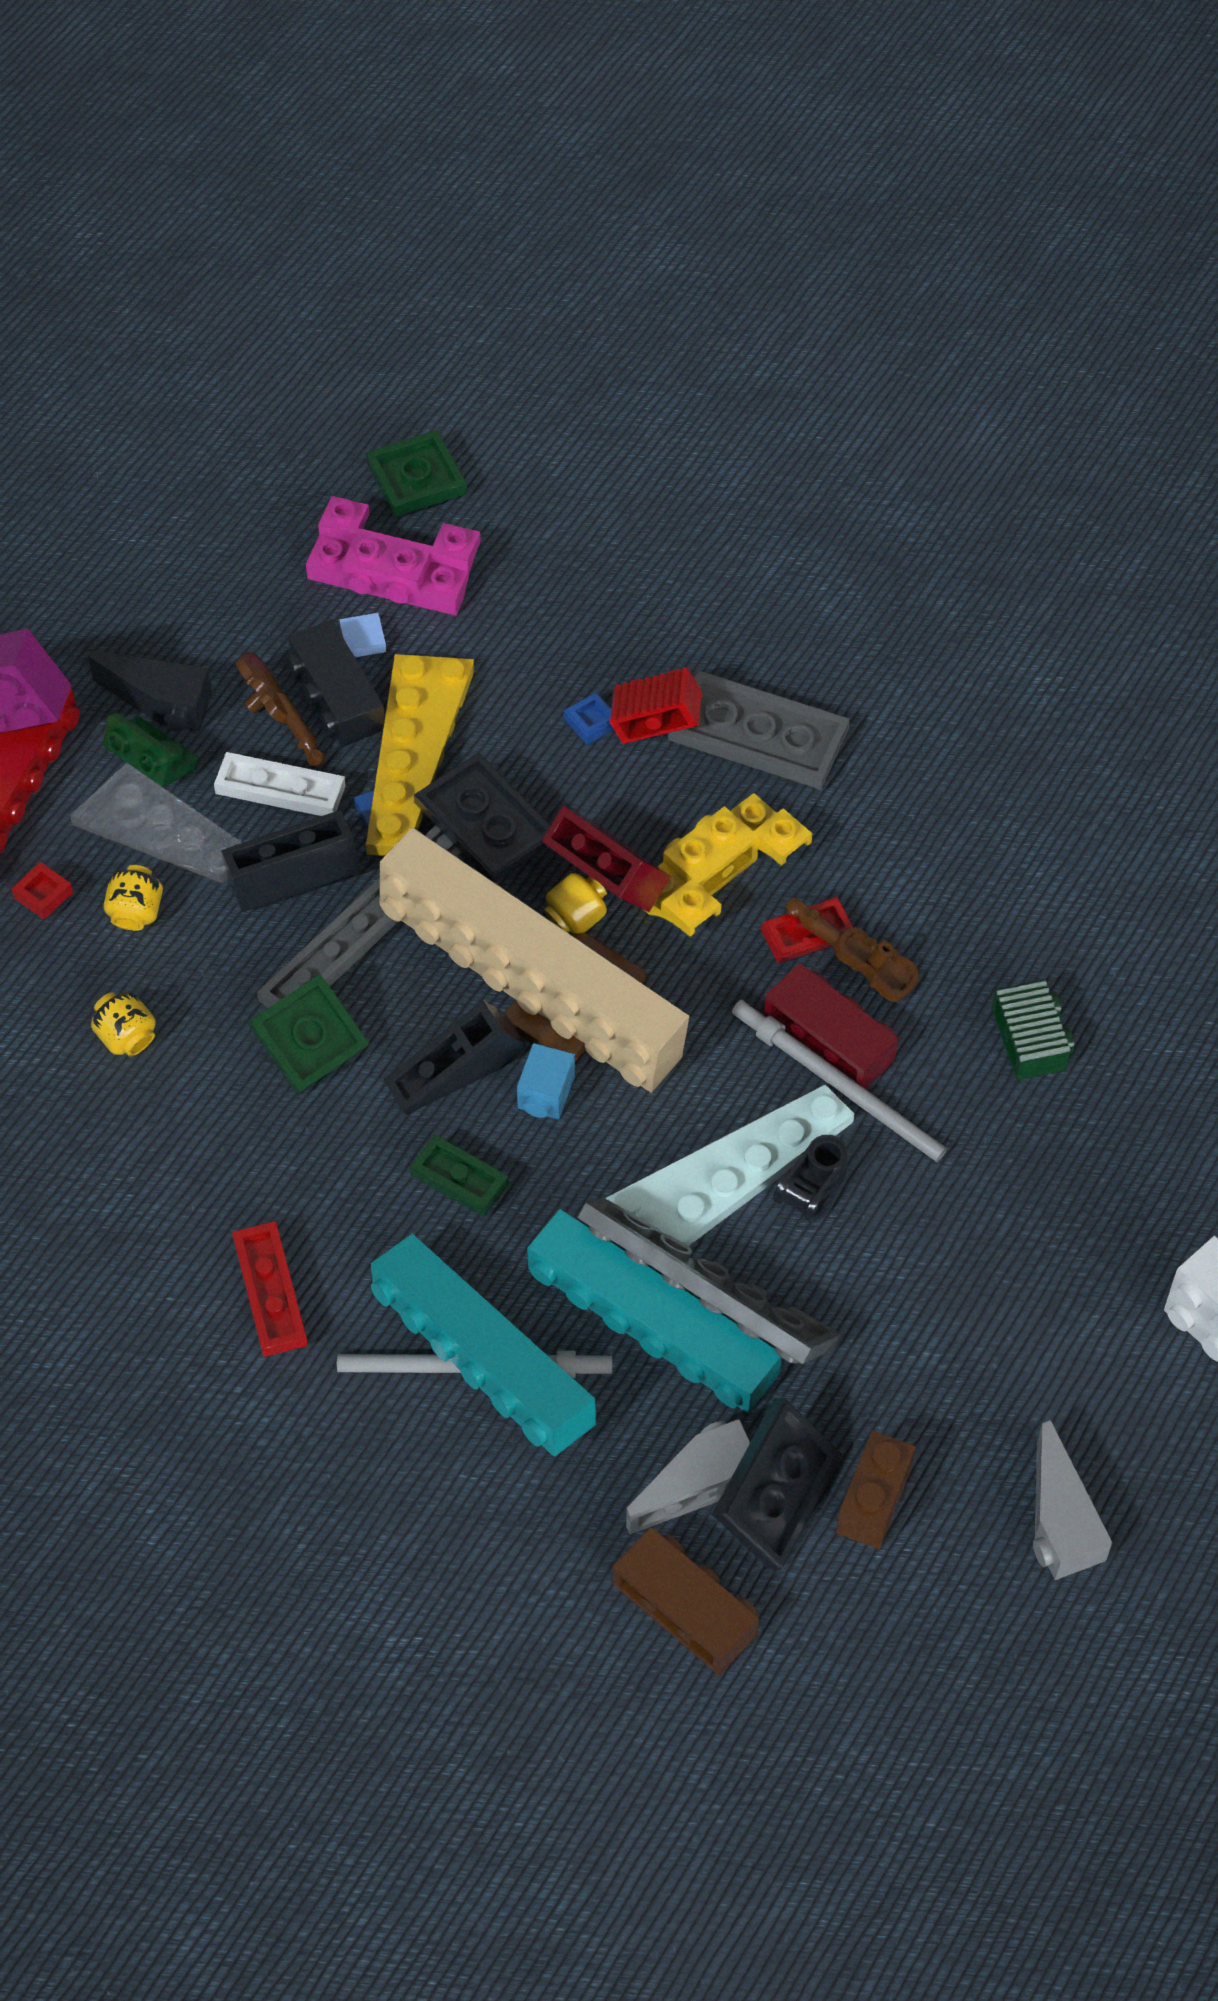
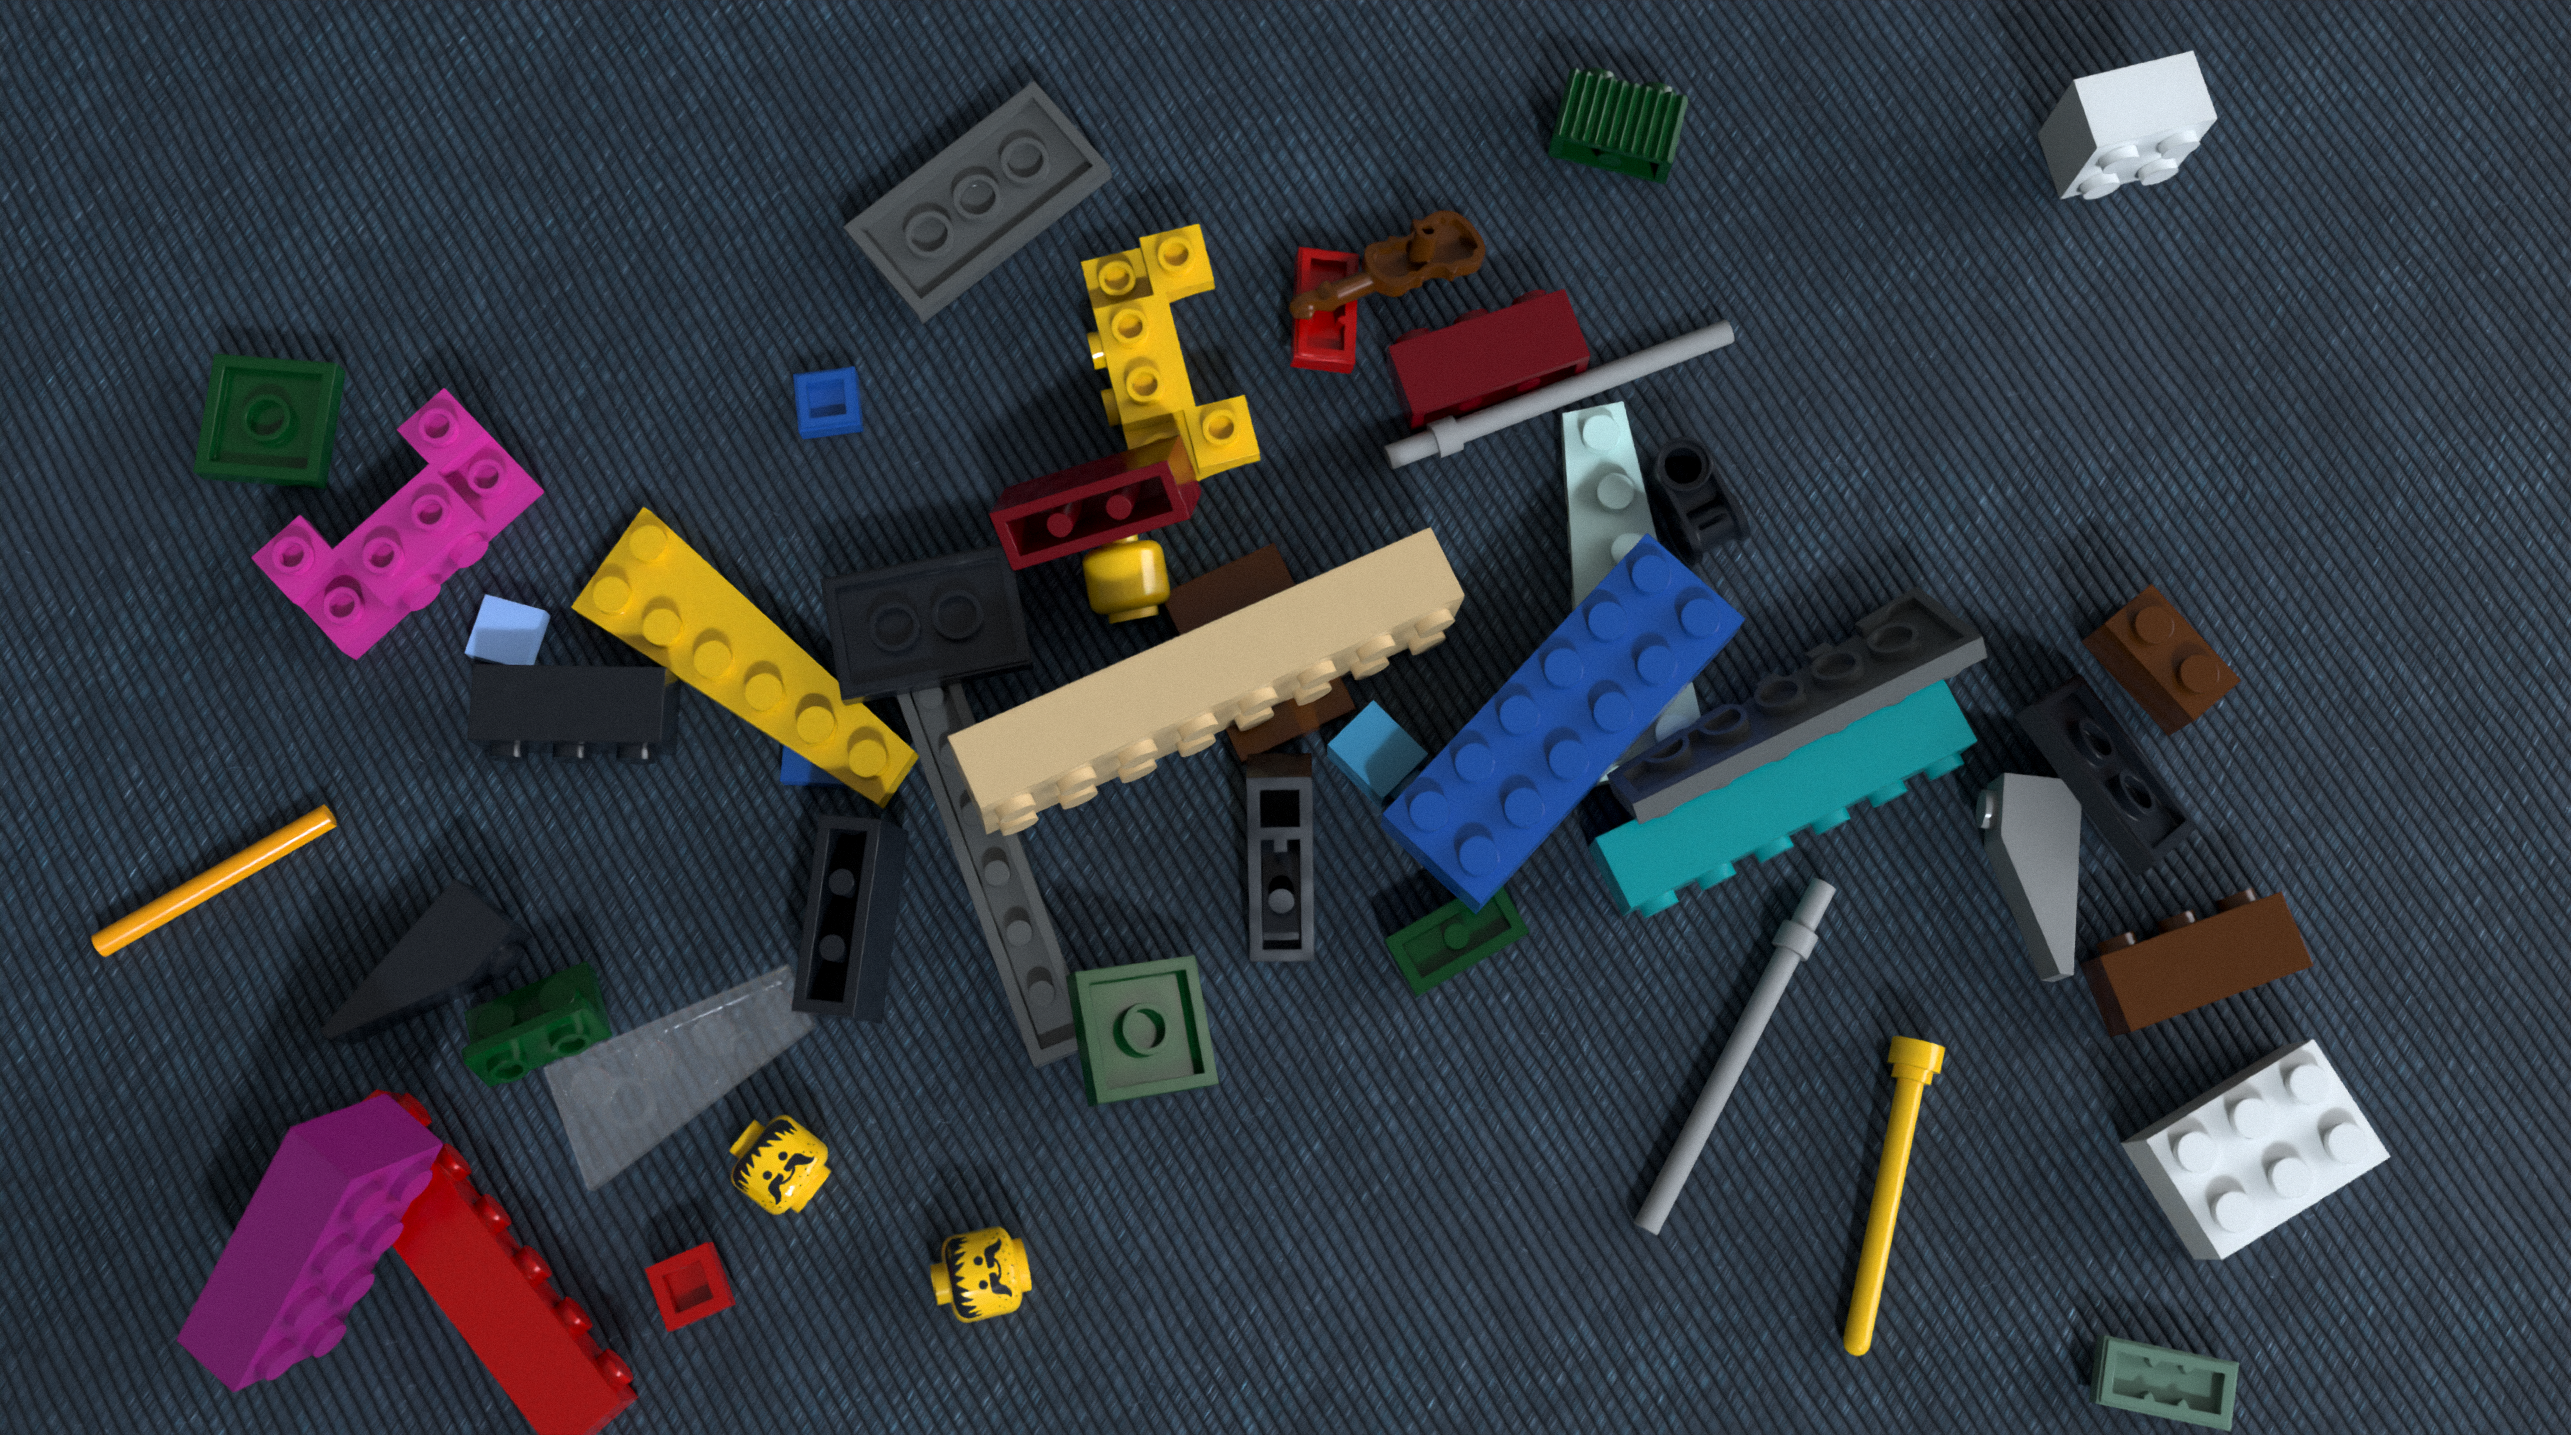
camera: 60 degrees left, 20 degrees up
white plate [214,752,346,816] -> none
red plate [232,1221,308,1357] -> none
reddish brown piece [236,652,326,767] -> none
teal brick [371,1234,596,1457] -> none
red brick [610,667,703,744] -> none
light grey slope [1033,1420,1112,1580] -> none
none -> light orange bar [91,804,337,957]
none -> blue brick [1381,533,1745,914]
none -> yellow piece [1843,1036,1945,1356]
none -> sand green plate [2089,1334,2239,1431]
none -> white brick [2121,1039,2391,1260]

